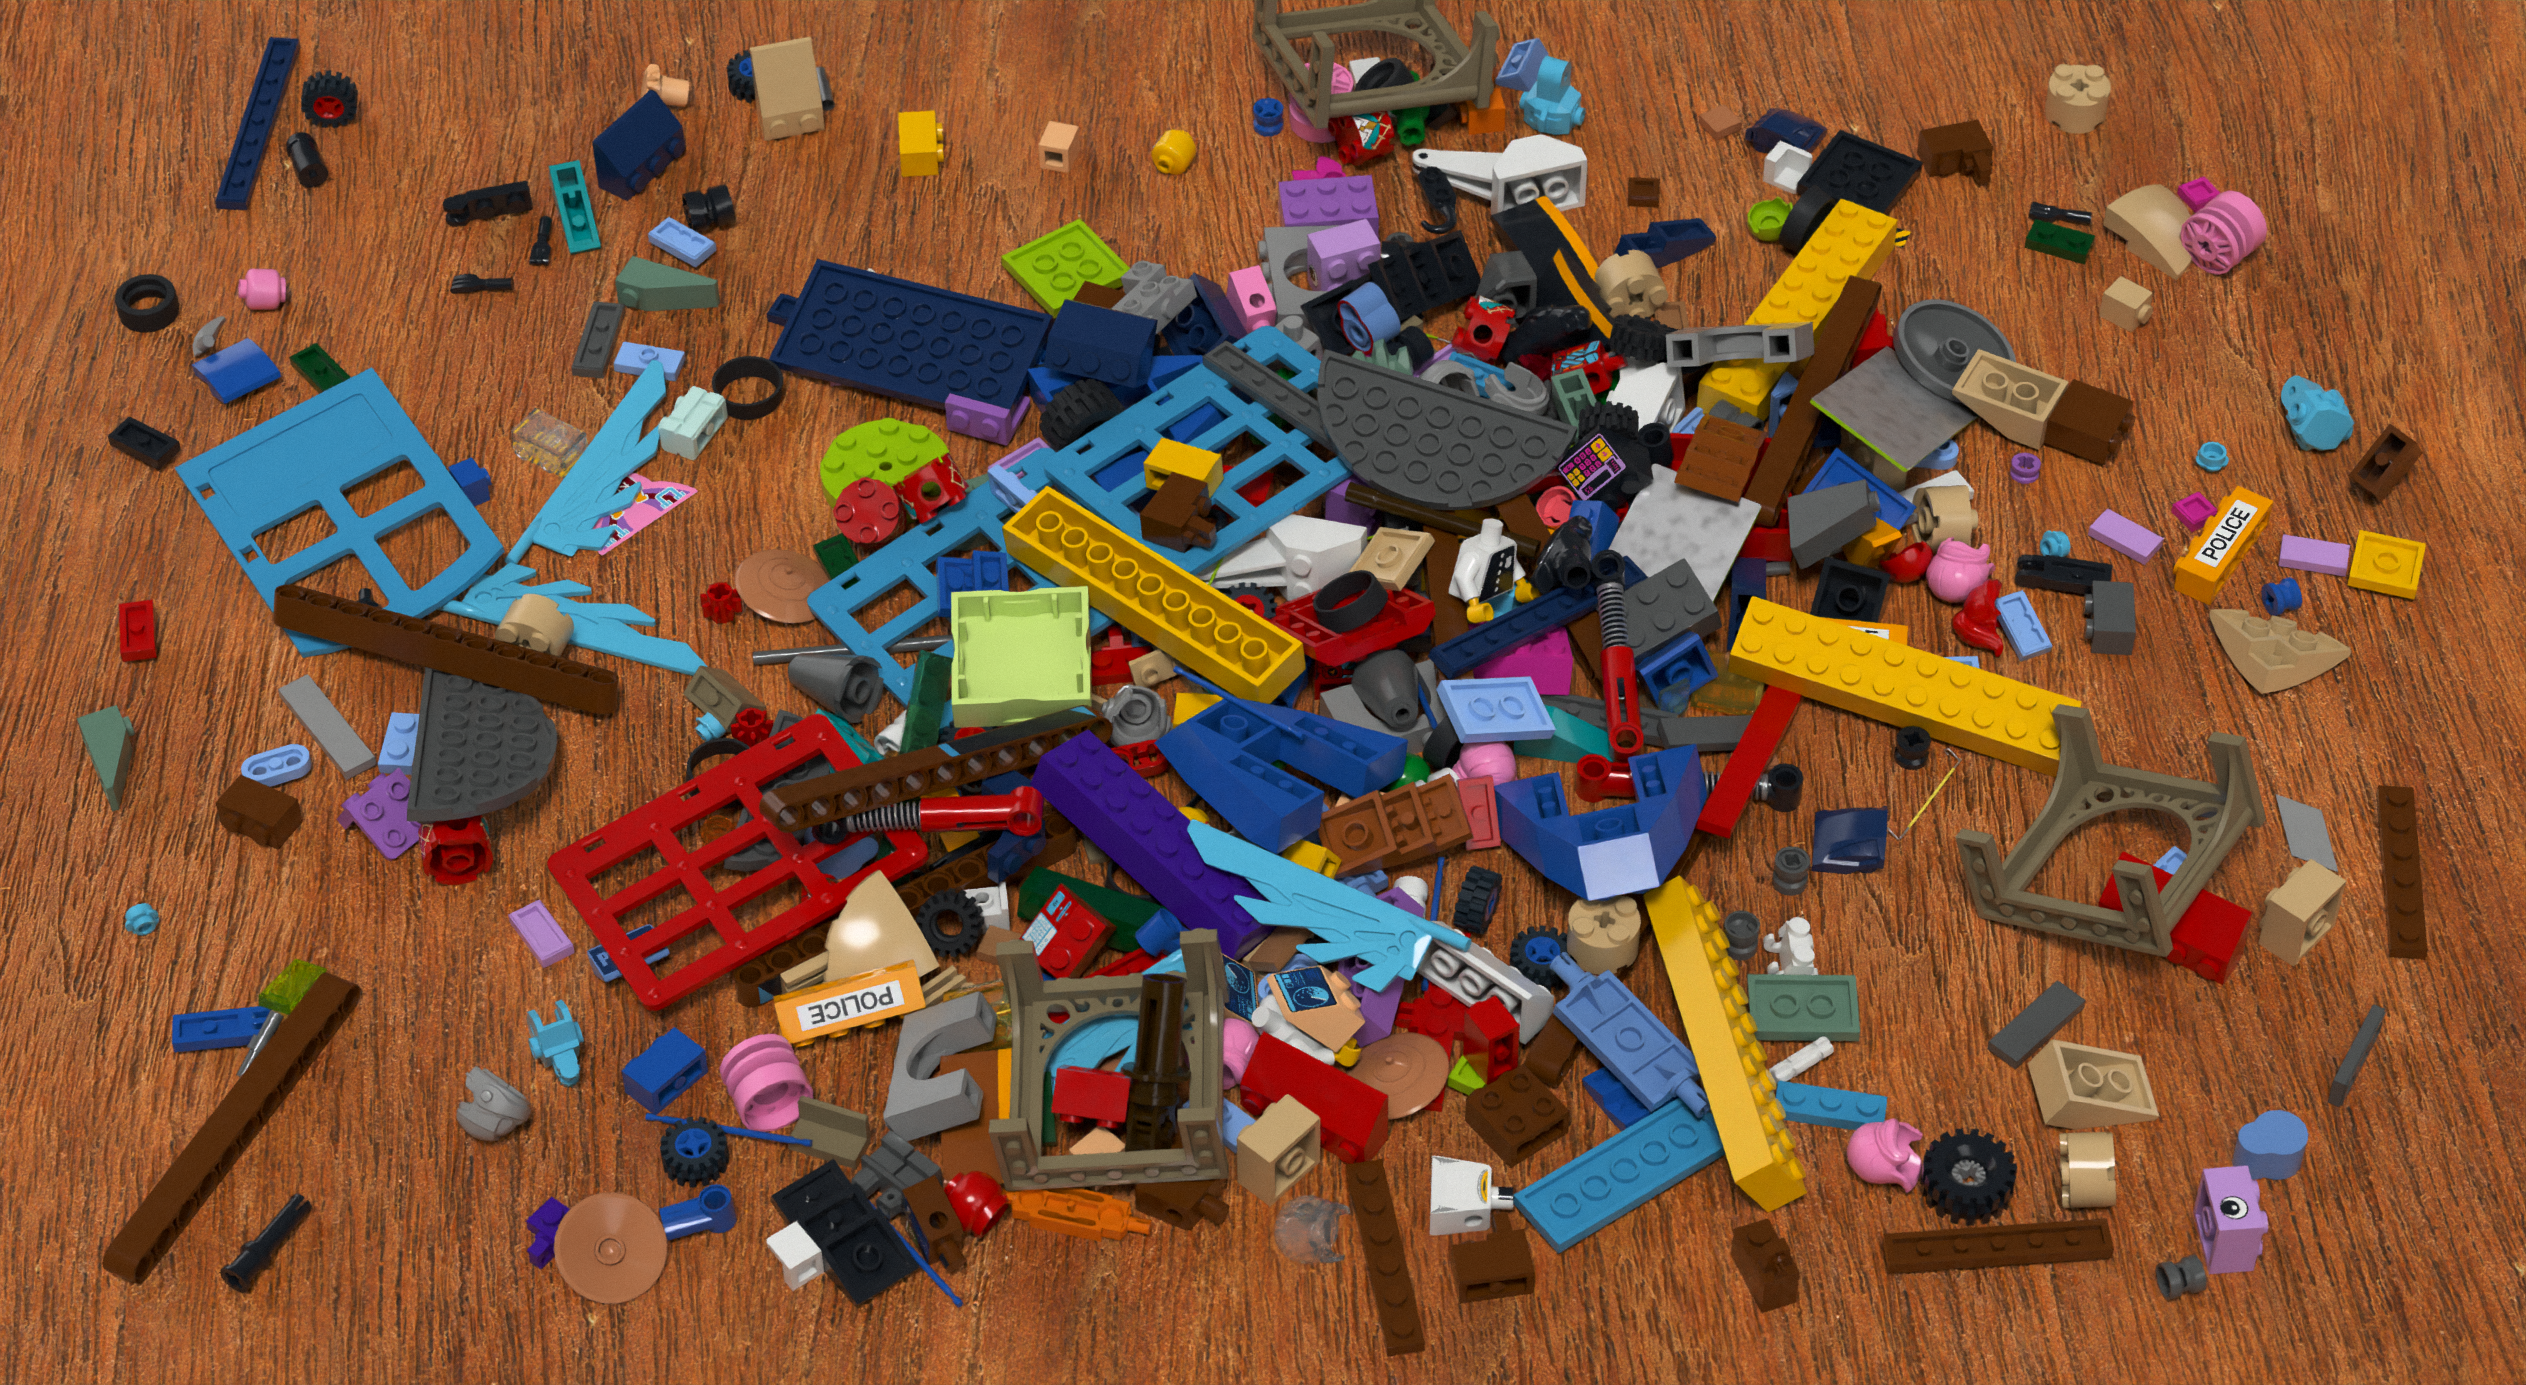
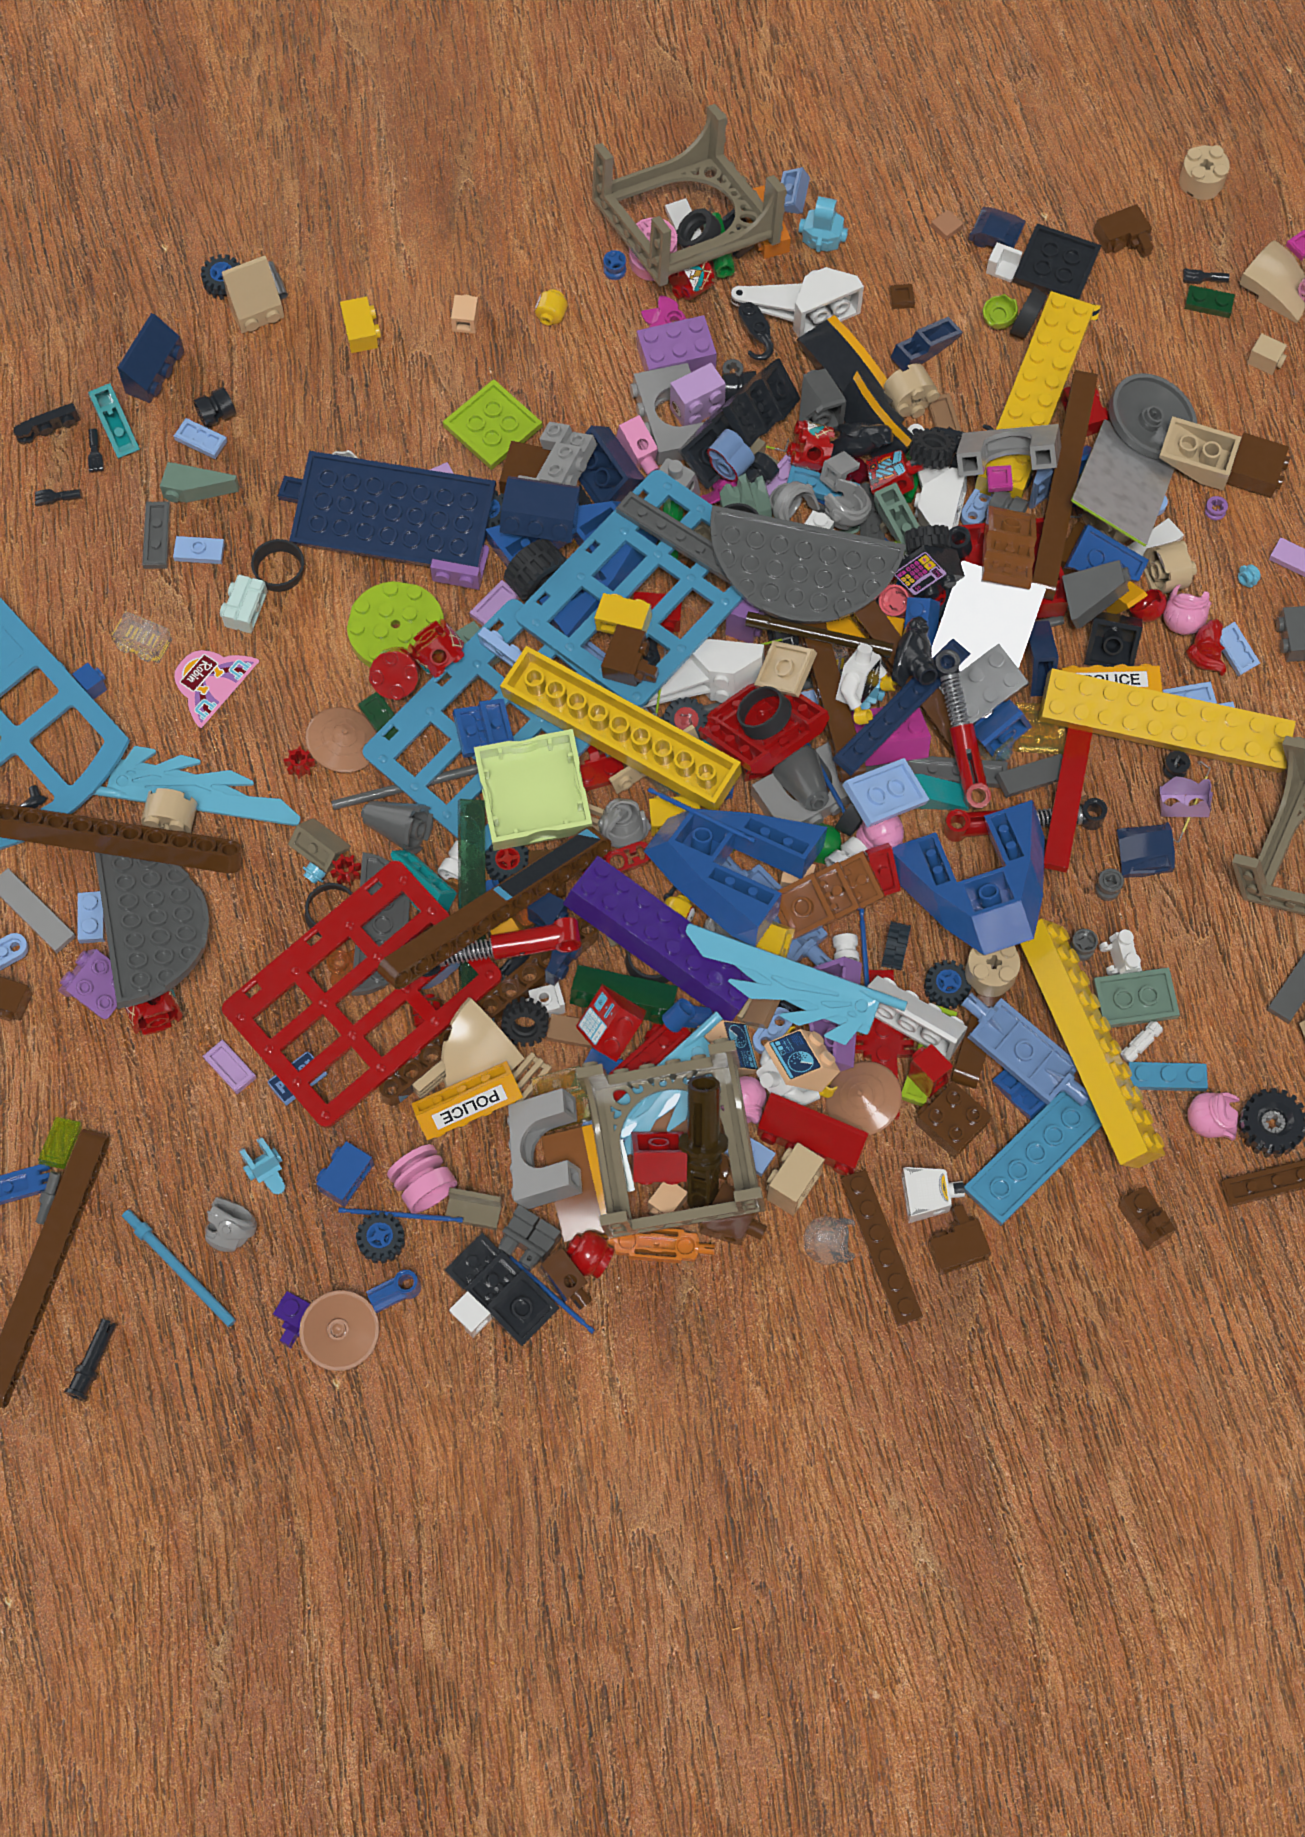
camera: 10 degrees left, 20 degrees up
medium azure animal [504,360,666,564] -> none
light nougat gear [640,64,689,107] -> none
black hinge [2015,554,2113,594] -> none
none -> dark azure bar [122,1209,236,1328]
none -> light grey panel [820,451,860,492]
none -> dark pink tile [986,465,1013,492]
none -> lavender piece [1160,776,1213,817]

